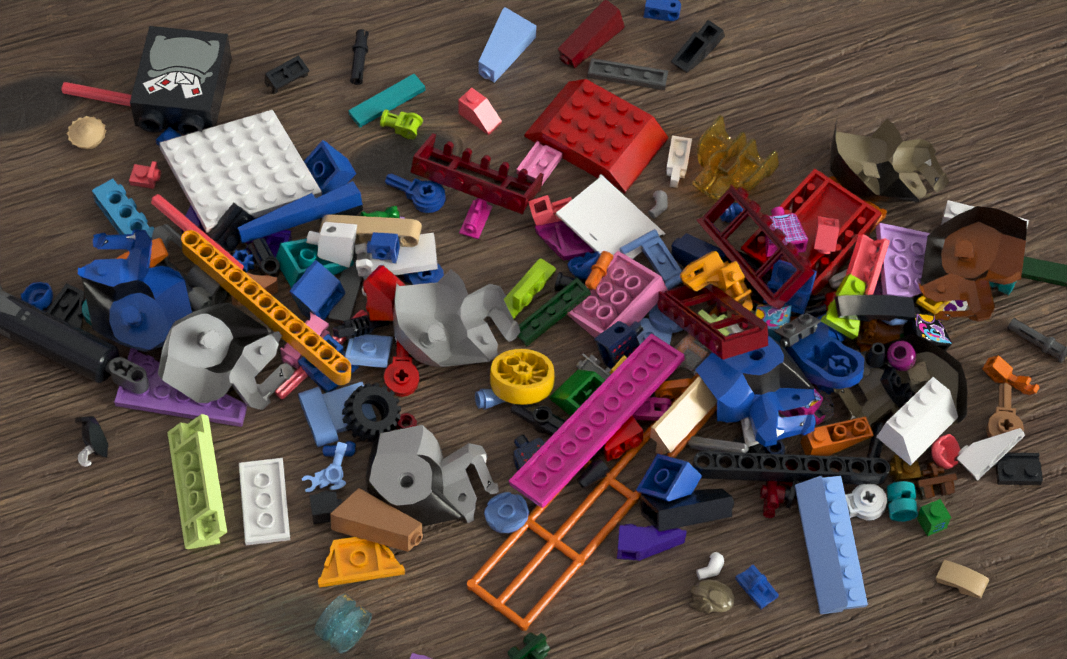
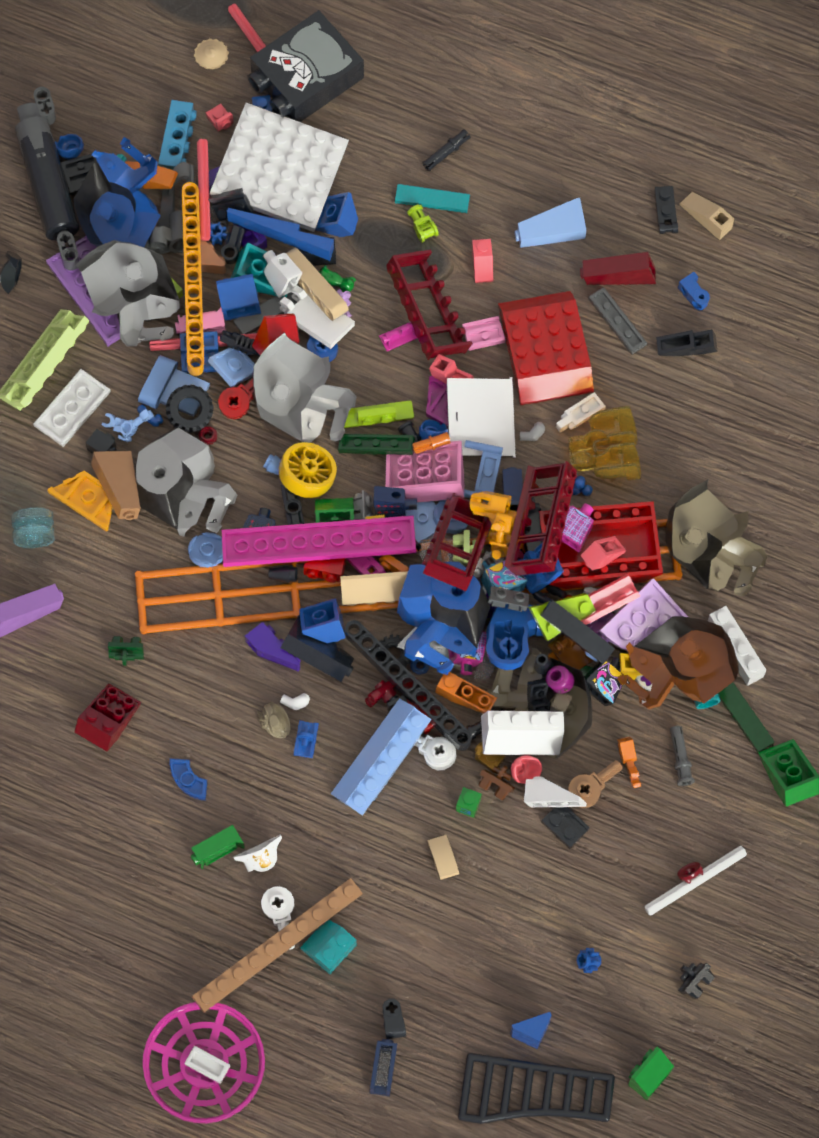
camera: 45 degrees right, 10 degrees up
black hinge [264,55,310,94] -> none
blue brick [367,232,400,263] -> none
blue piece [385,174,446,213] -> none
light grey axle [688,436,748,453] -> none
teal wheel [886,481,918,522] -> none

